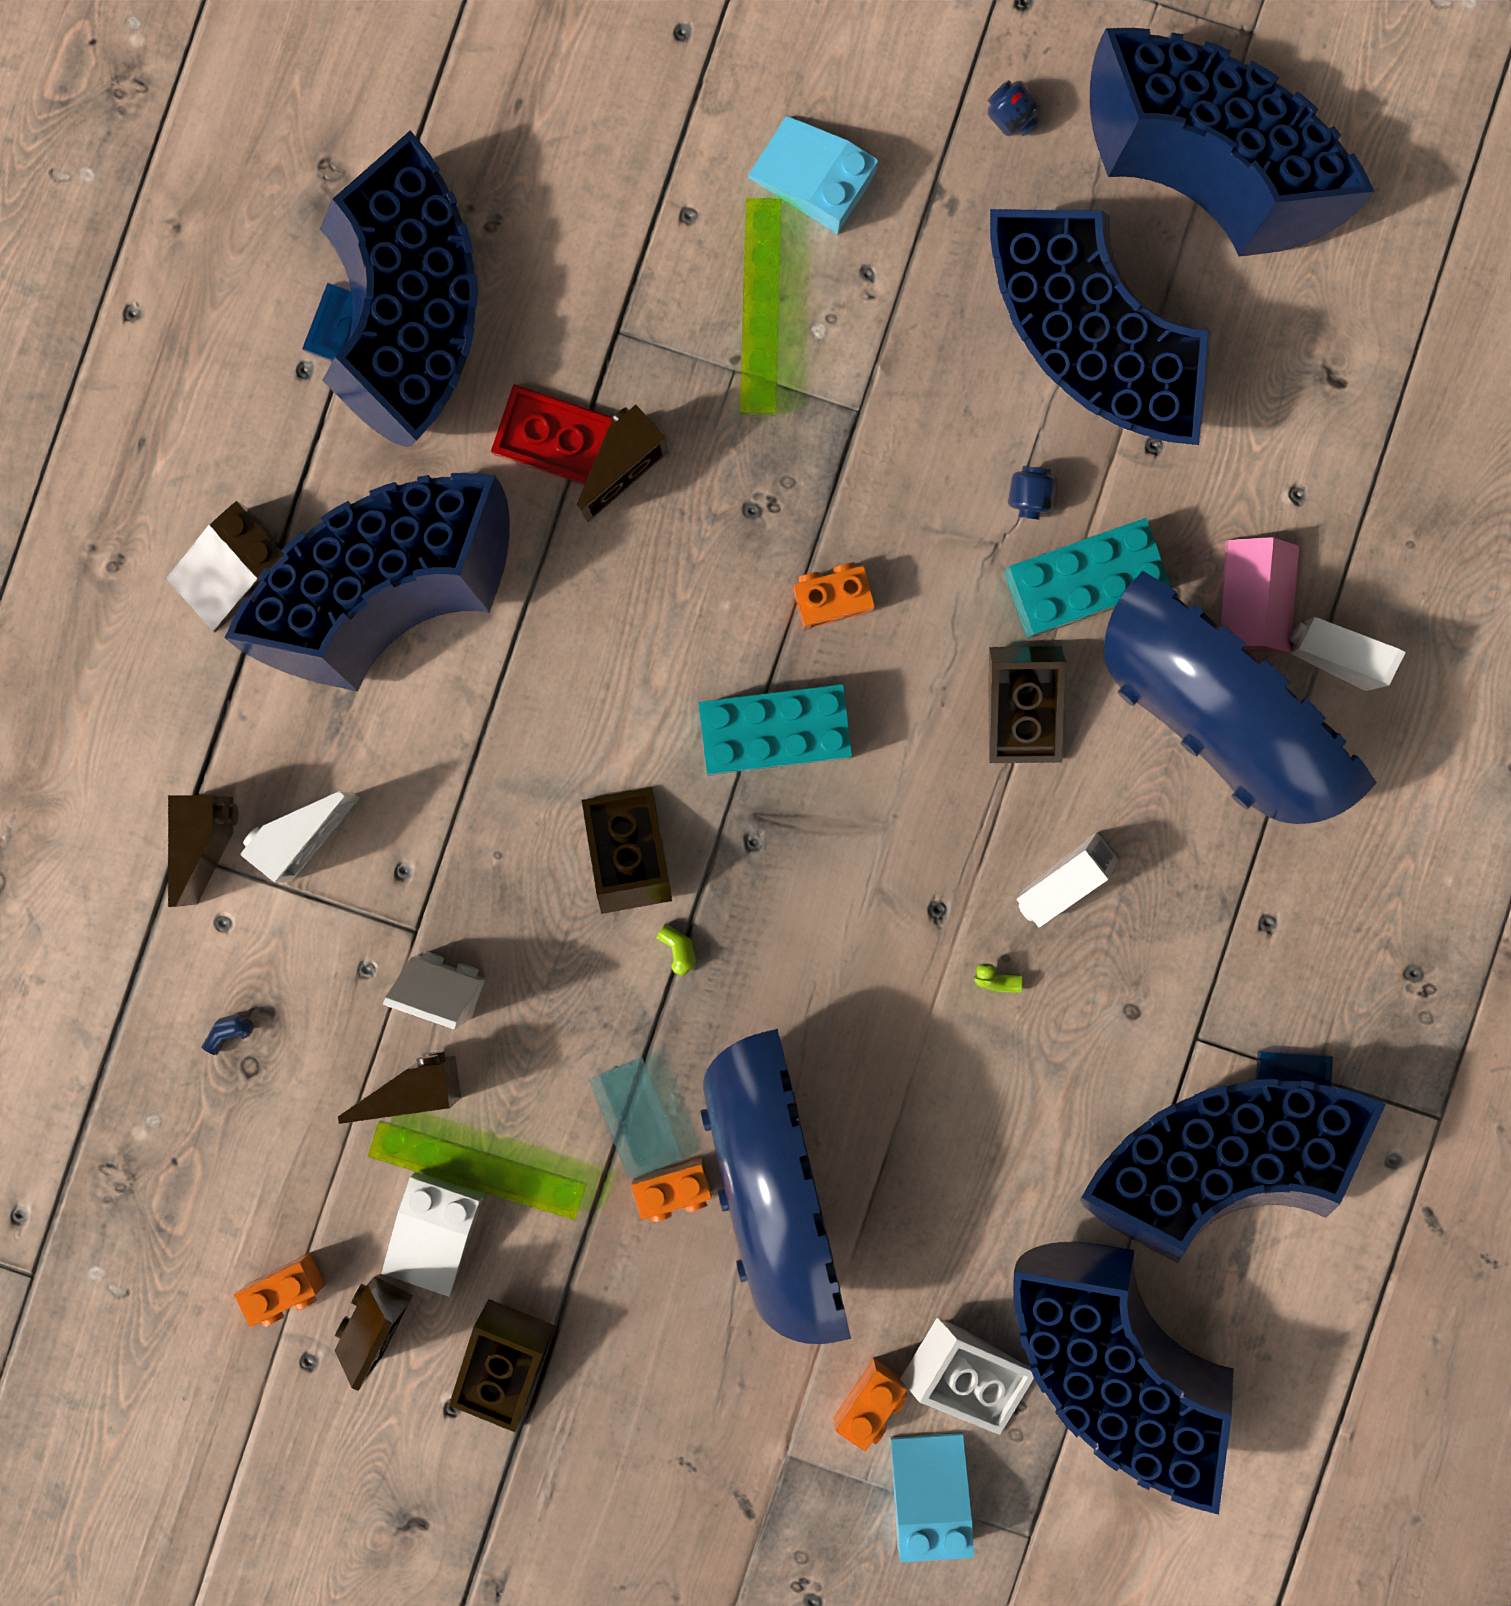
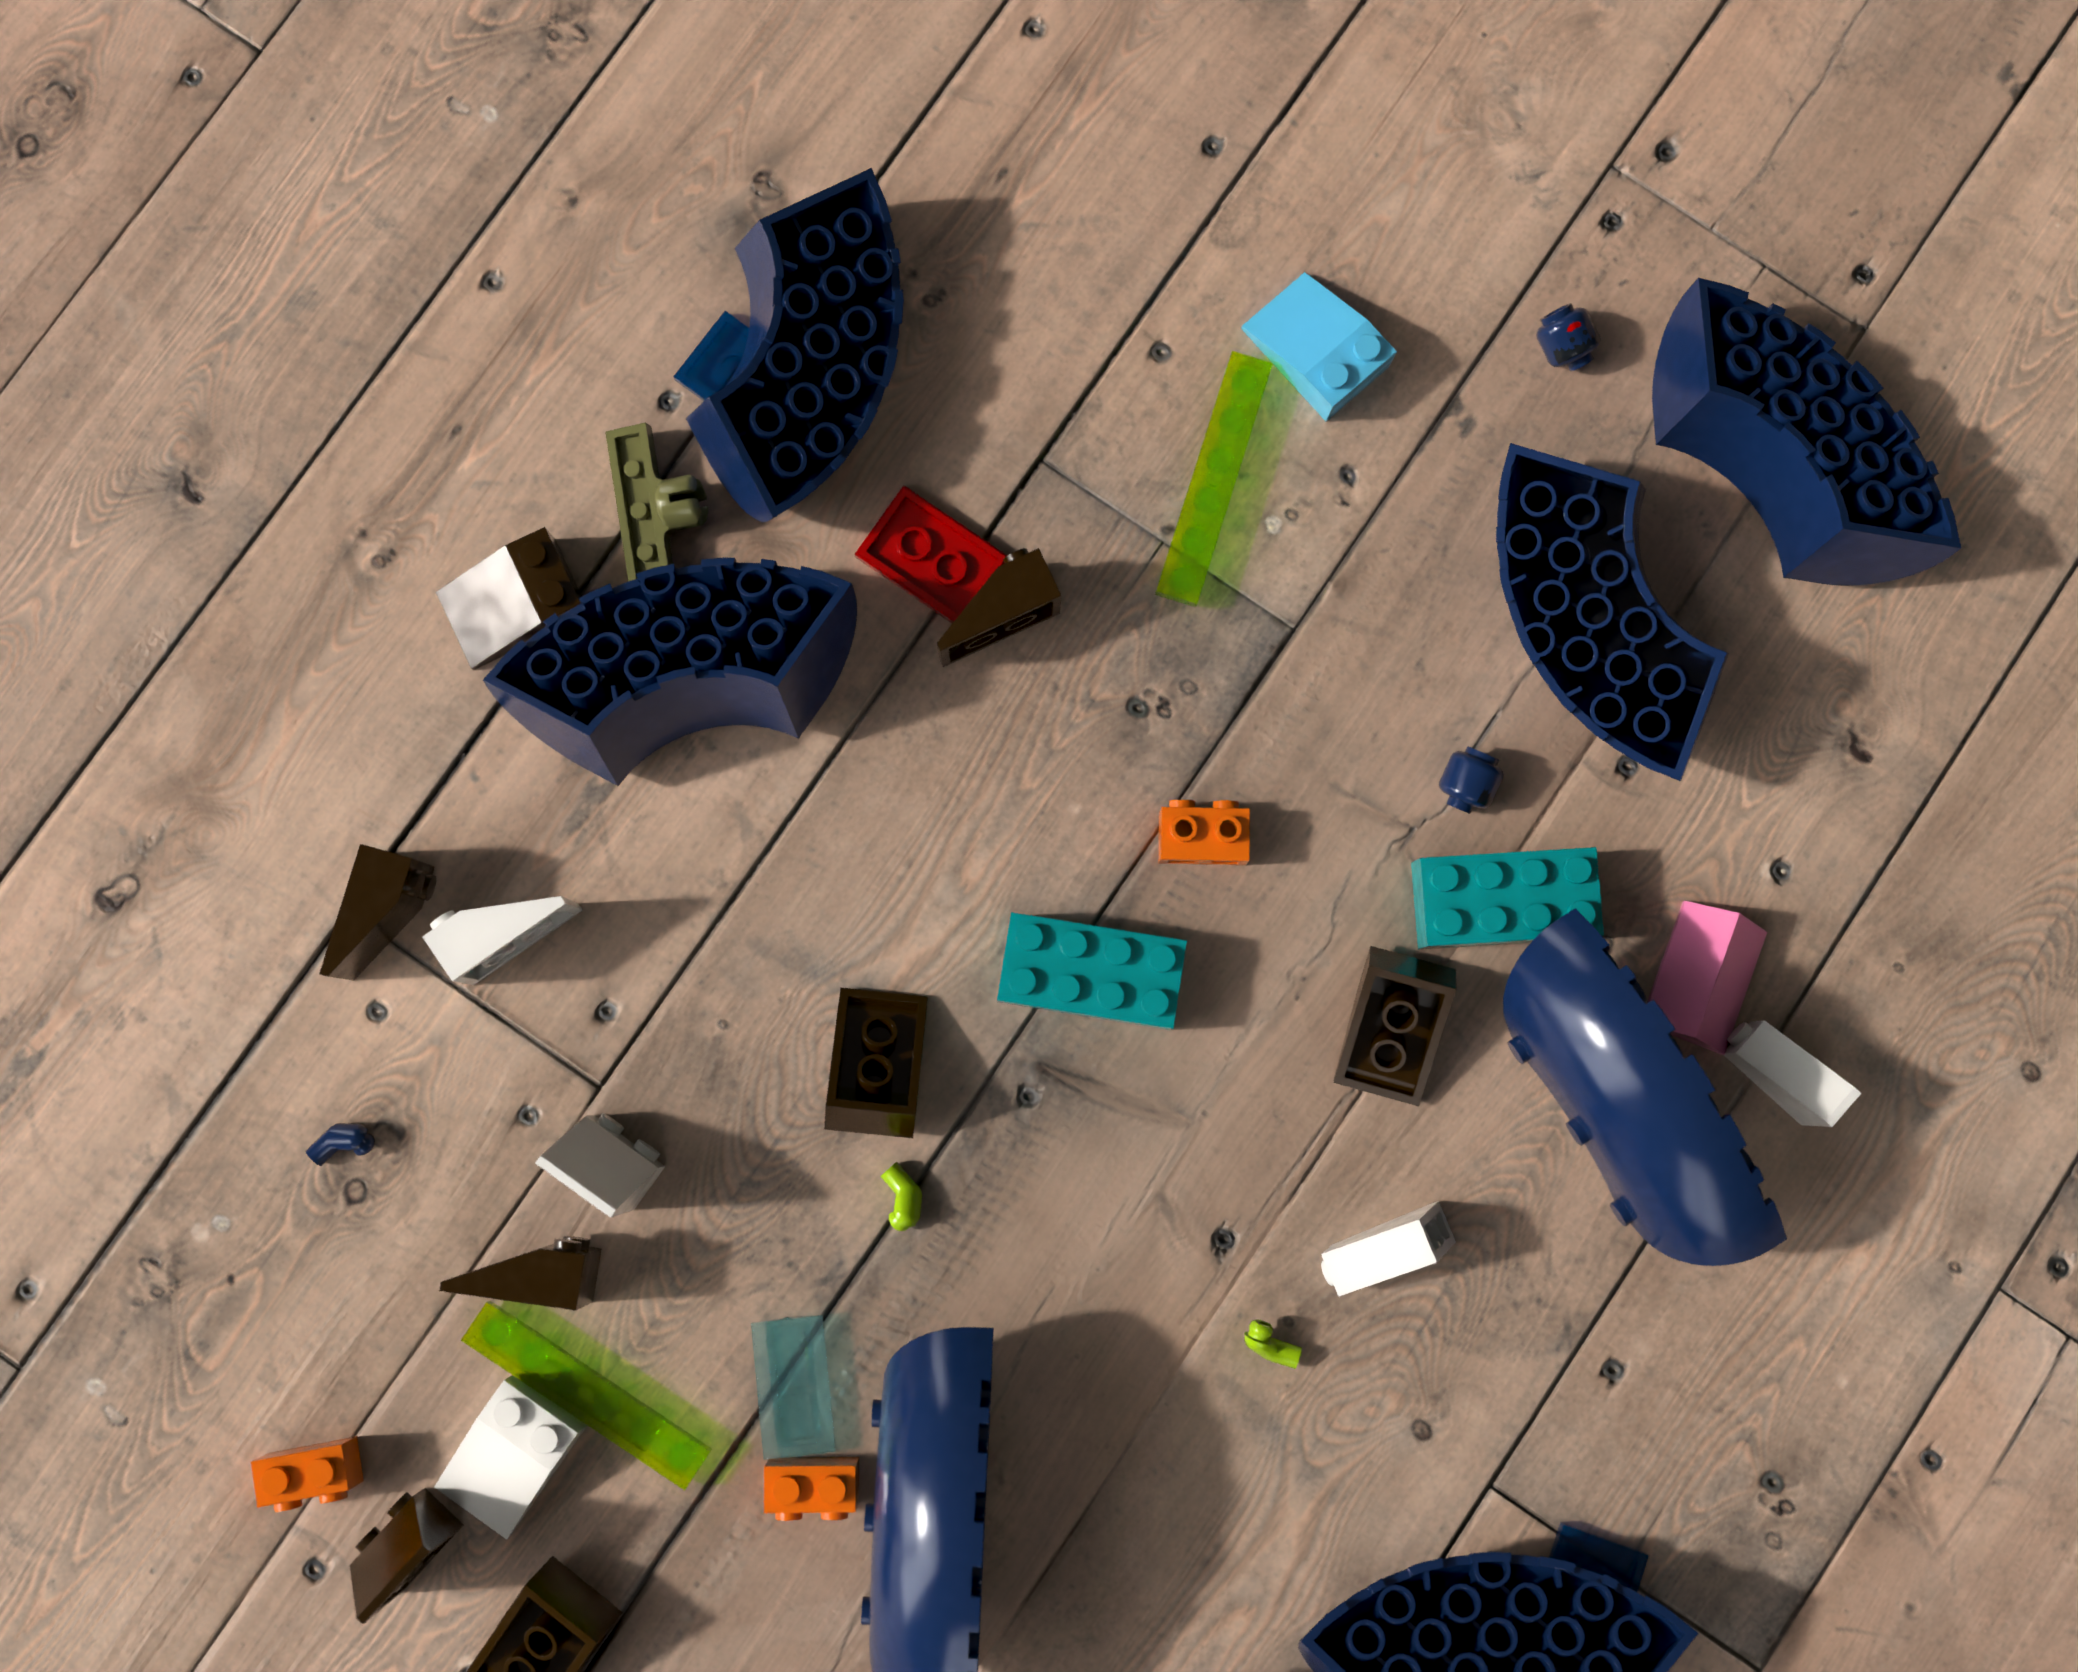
camera: 10 degrees right, 5 degrees down
none -> olive plate [605,422,708,581]

